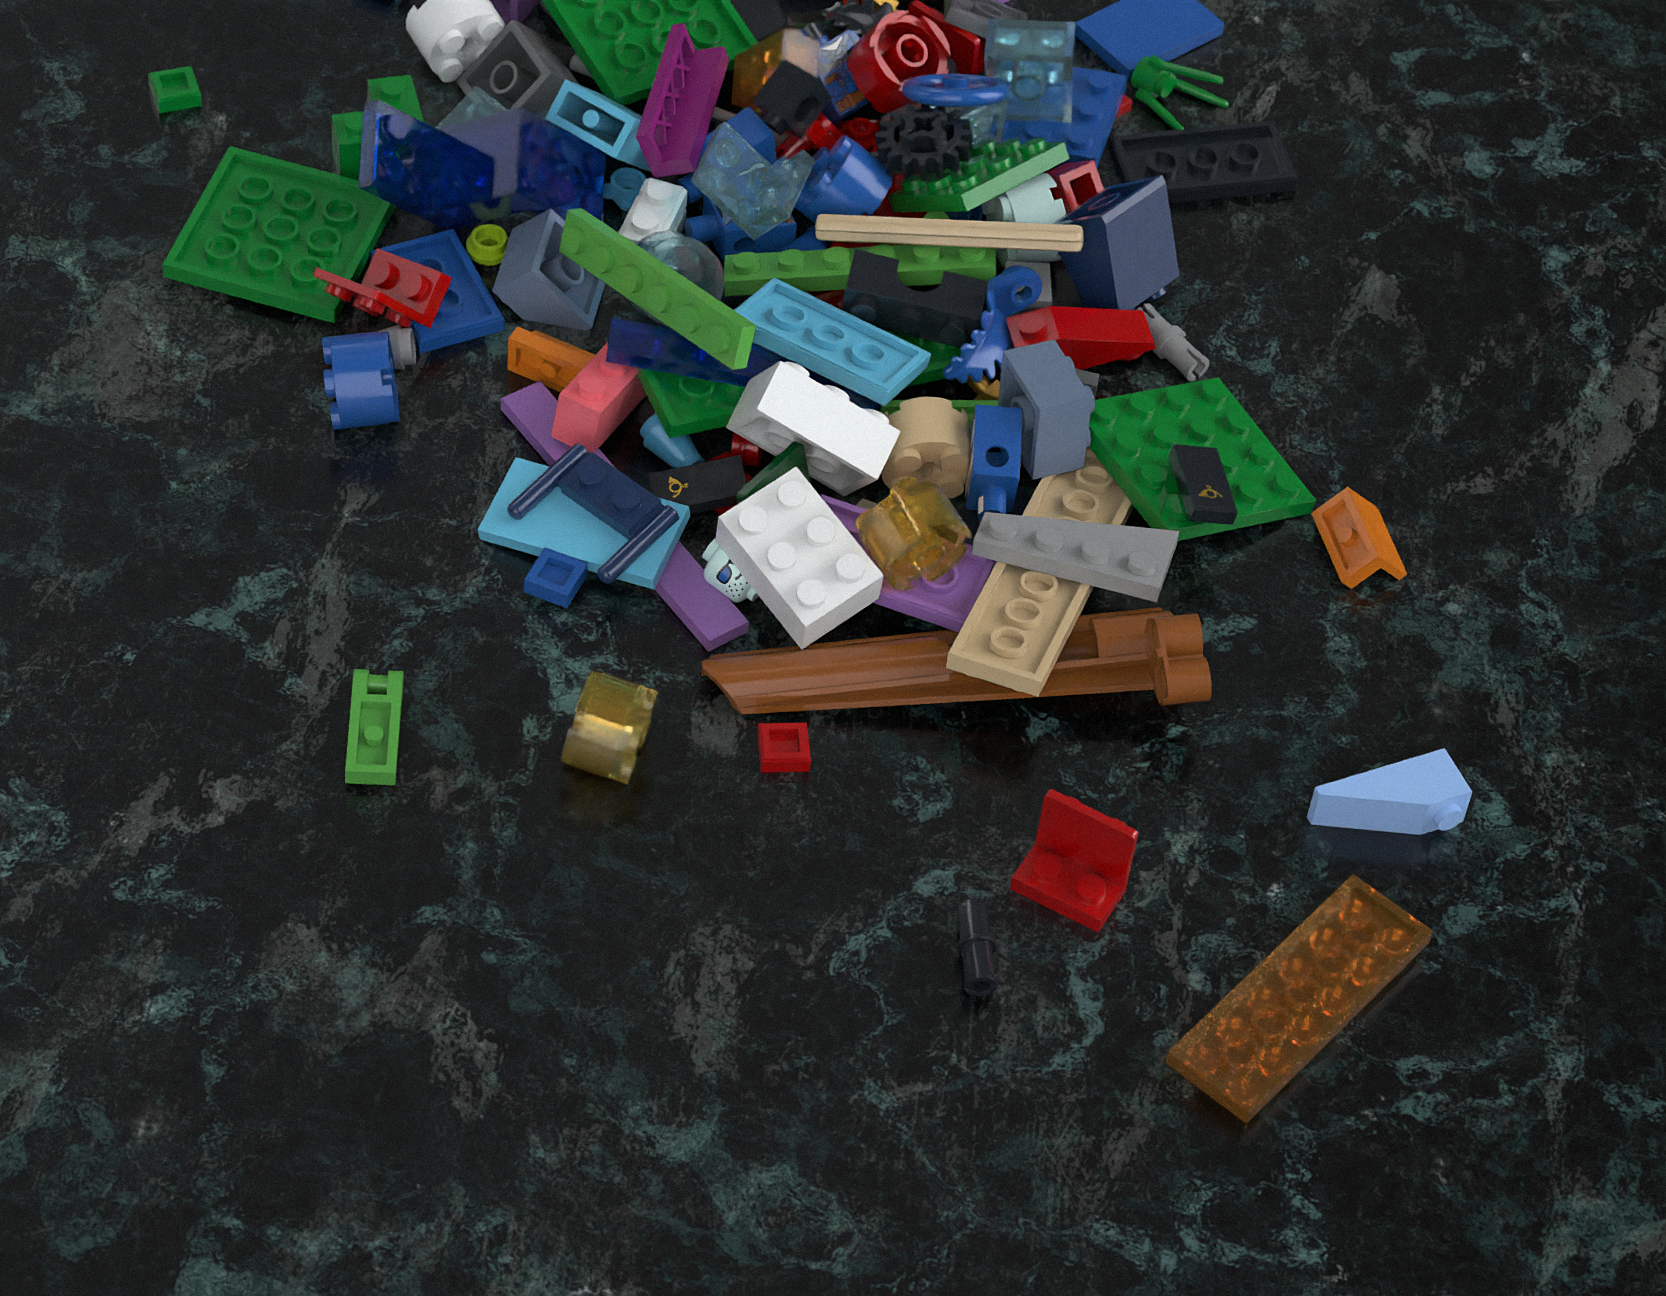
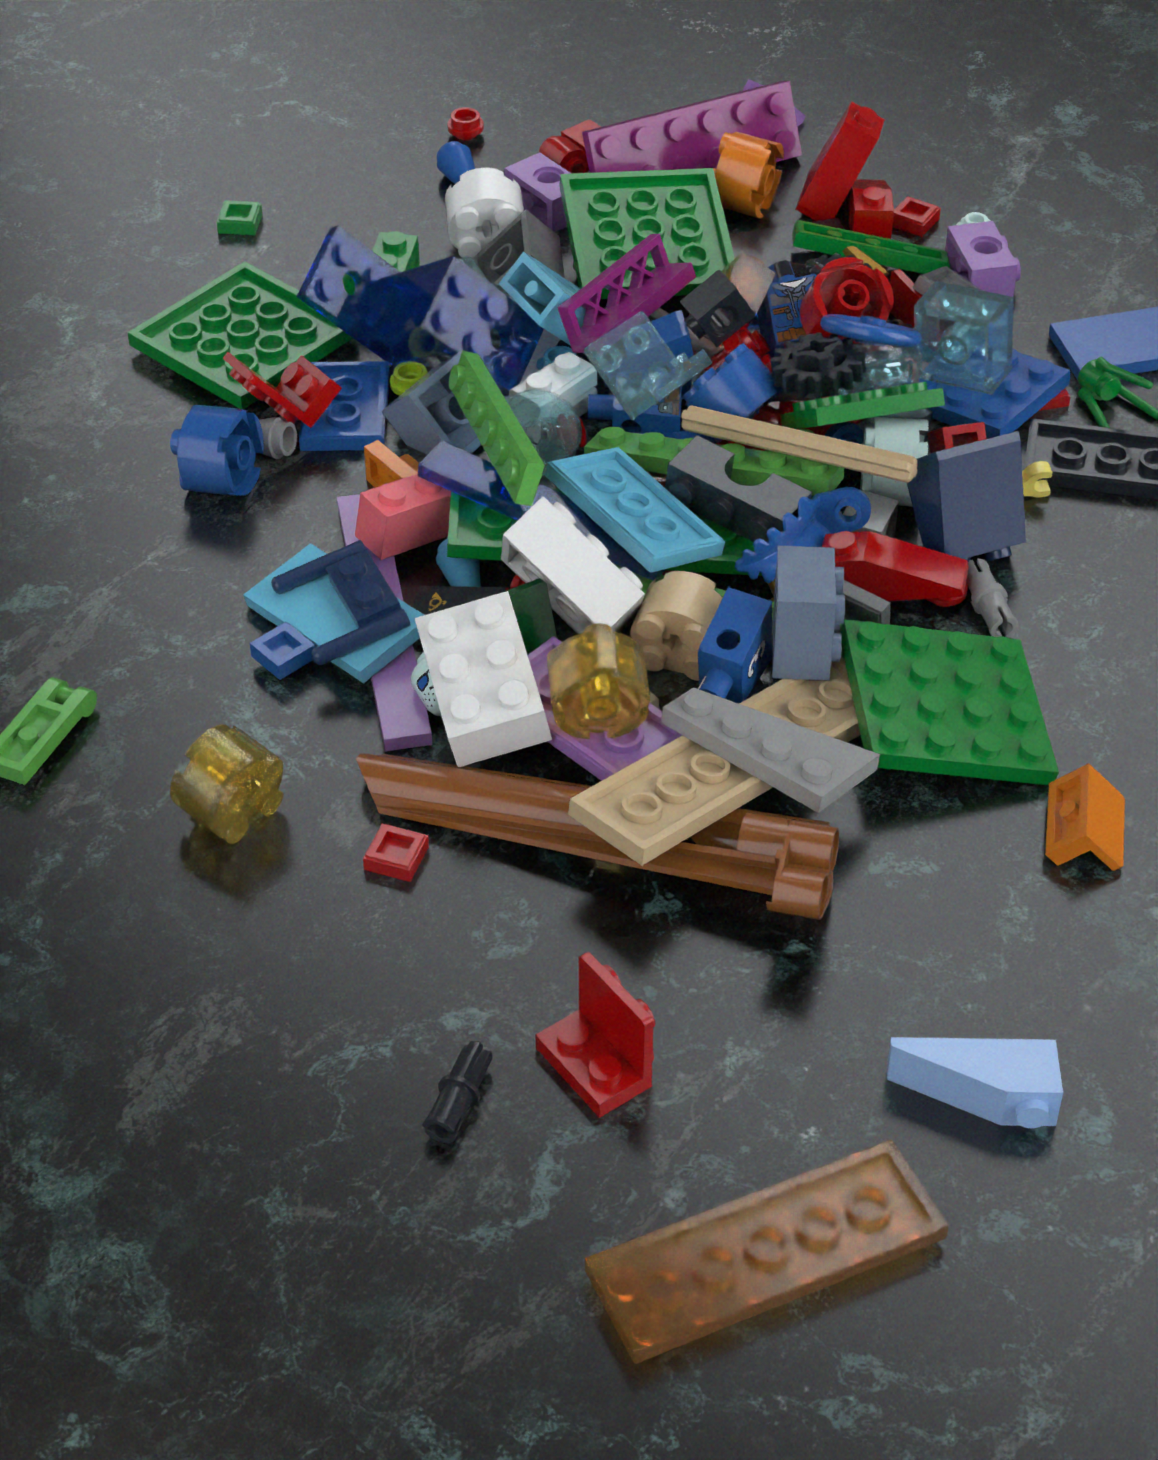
camera: 30 degrees right, 5 degrees down
black tile [1168,444,1238,525] -> none

